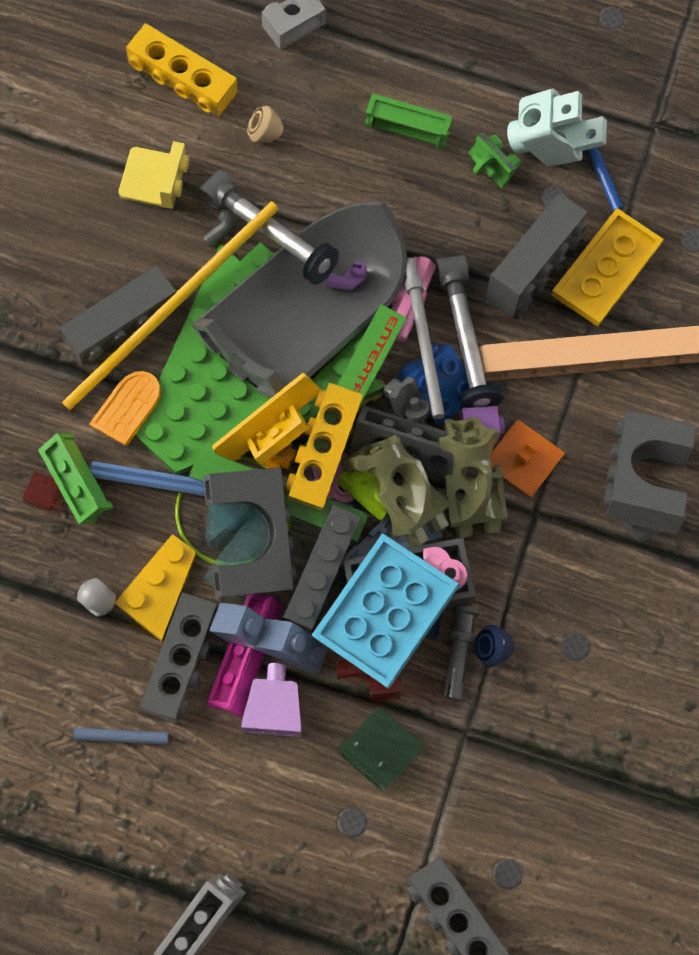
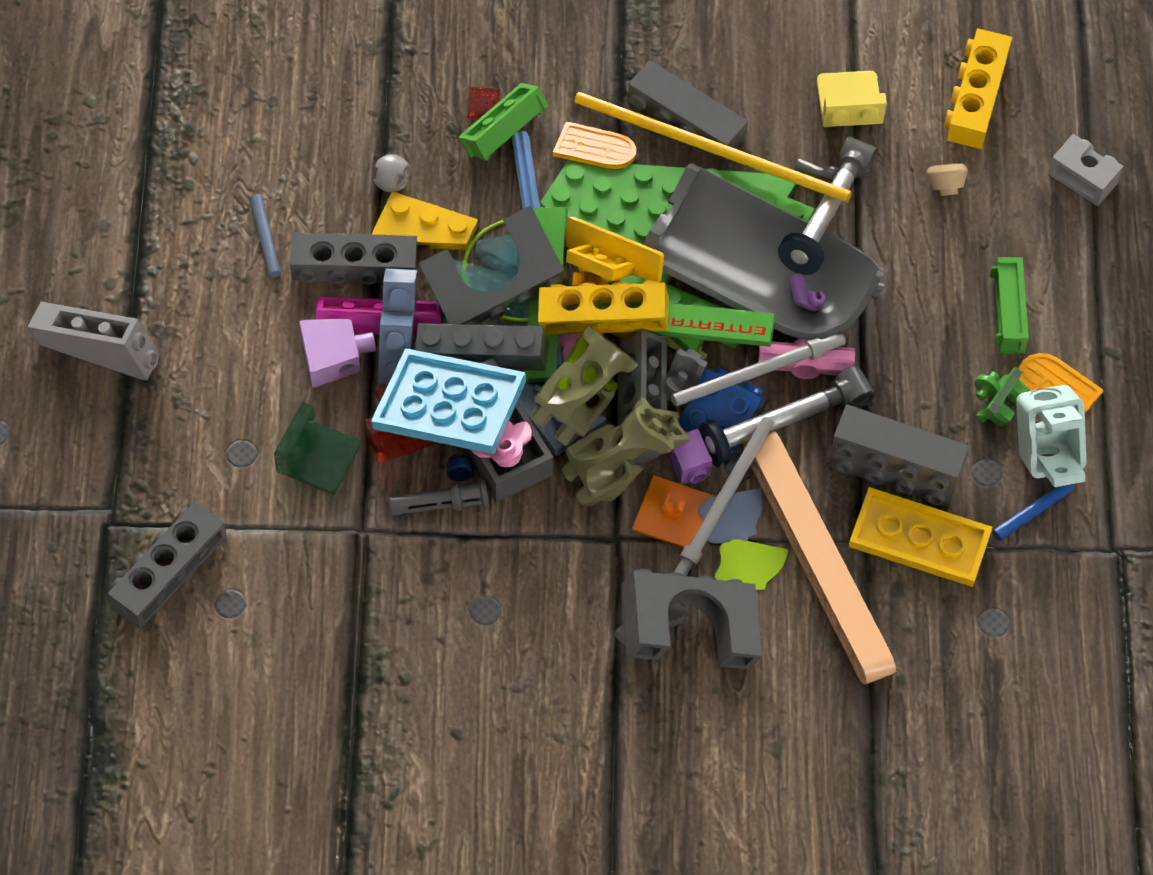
camera: 75 degrees right, 10 degrees down
dark blue cone [475,625,514,667] -> none
none -> light grey bar [674,417,774,576]
none -> sand blue sticker [698,488,762,544]
none -> lime sticker [715,539,788,590]
none -> light orange window [1018,353,1104,413]

